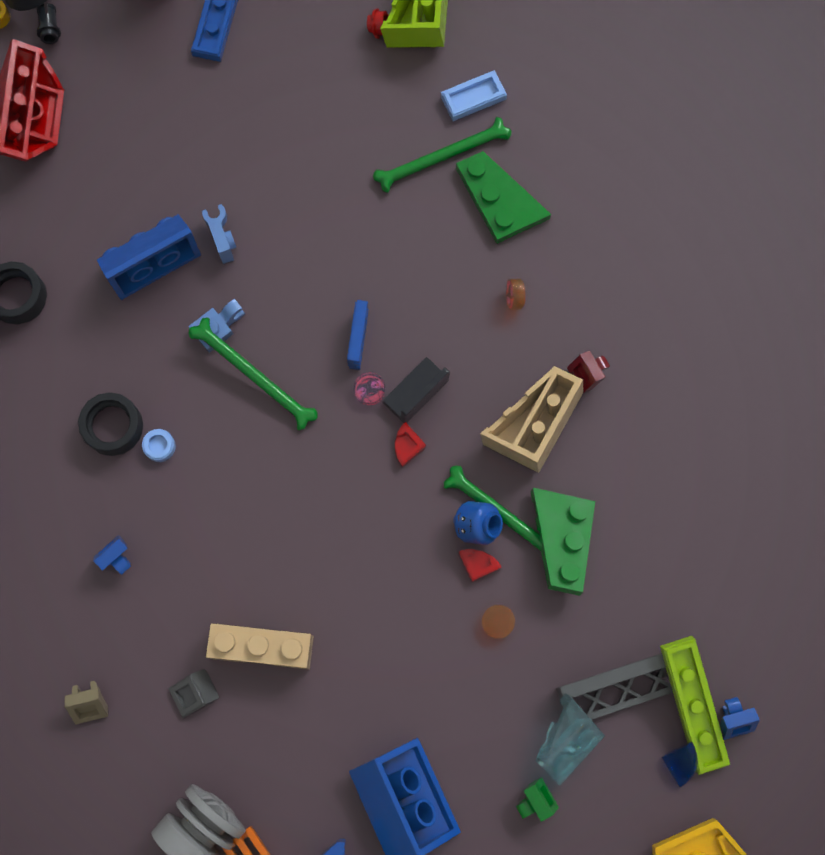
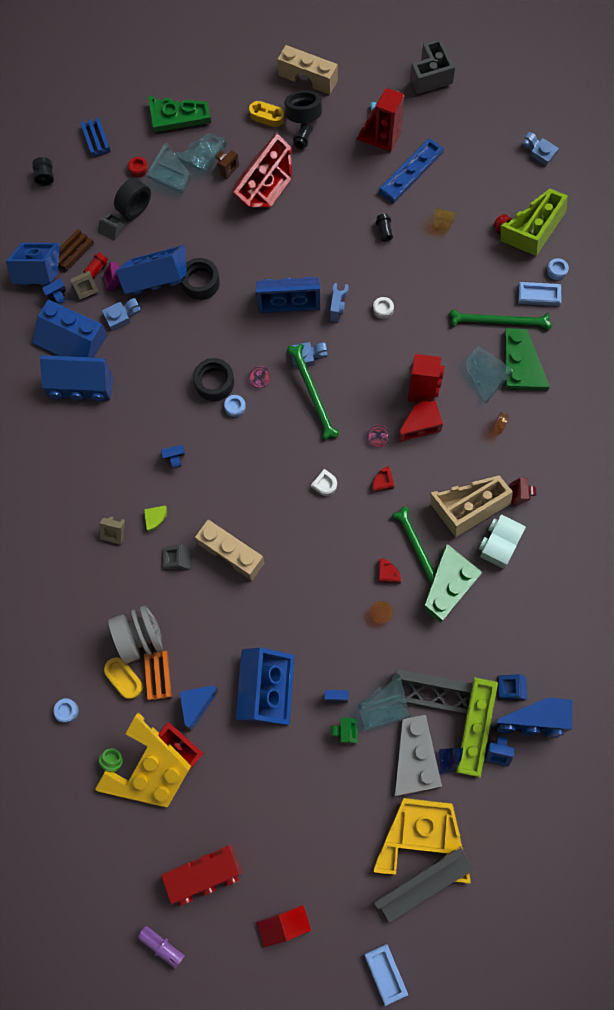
camera: 35 degrees right, 5 degrees down
blue tile [347,300,369,370] -> none
black panel [383,357,450,423] -> none
blue head [454,501,503,545] -> none
none -> lime tile [144,506,167,532]
none -> clear purple tile [249,366,271,388]
none -> white tile [311,469,337,496]
none -> blue tile [325,690,348,703]
none -> white tile [373,297,394,319]
none -> black pin [375,213,393,242]
none -> light grey wing [394,715,442,797]
none -> red slope [399,400,443,442]
none -> red wedge [407,354,445,403]
none -> clear yellow tile [434,208,456,231]
none -> clear light blue wing [465,345,513,403]
none -> light aqua brick [479,515,526,569]
none -> blue slope [490,698,572,738]
none -> blue slope [498,674,527,700]
none -> light blue tile [547,258,569,280]

